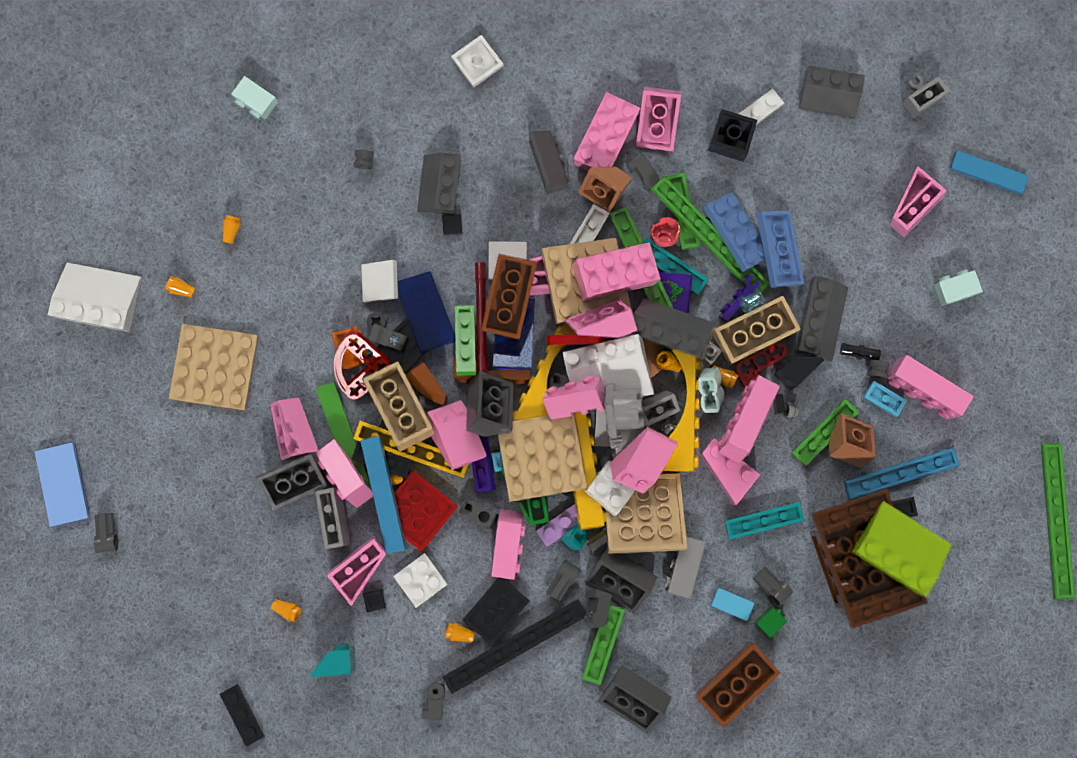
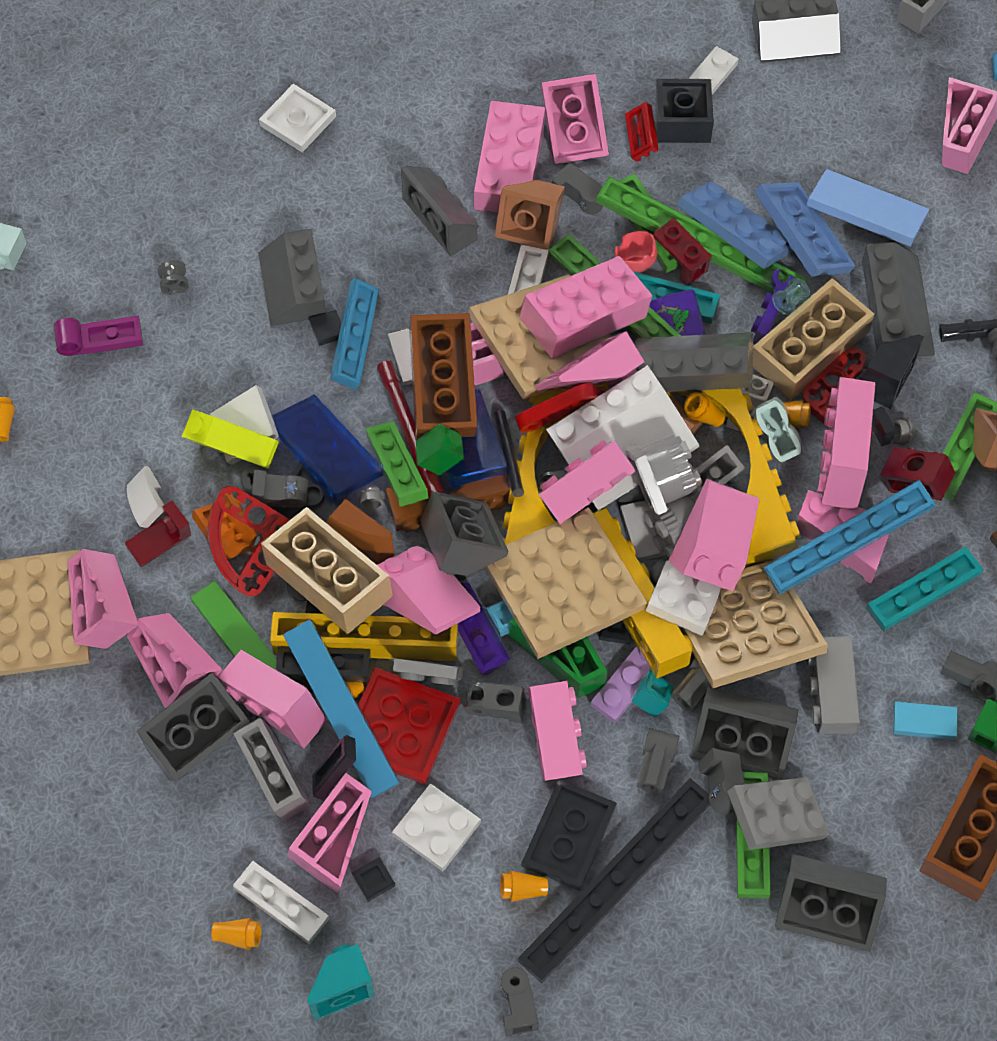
camera: 15 degrees left, 20 degrees down
none -> magenta plate [54,315,143,356]
none -> bright pink wedge [67,549,139,649]
none -> dark red bracket [125,500,191,567]
none -> white slope [127,466,164,528]
none -> neon yellow slope [182,409,279,469]
none -> white plate [233,861,329,945]
none -> black tile [312,735,356,801]
none -> dark azure tile [330,278,379,389]
none -> light grey plate [357,485,386,511]
none -> light grey plate [393,658,464,685]
none -> green brick [415,424,464,475]
none -> black bar [494,410,524,497]
none -> red tile [625,102,659,162]
none -> dark red bracket [653,218,712,286]
none -> light grey plate [727,777,830,850]
none -> dark azure tile [763,480,936,595]
none -> light blue tile [806,169,929,247]
none -> dark red brick [880,447,956,501]

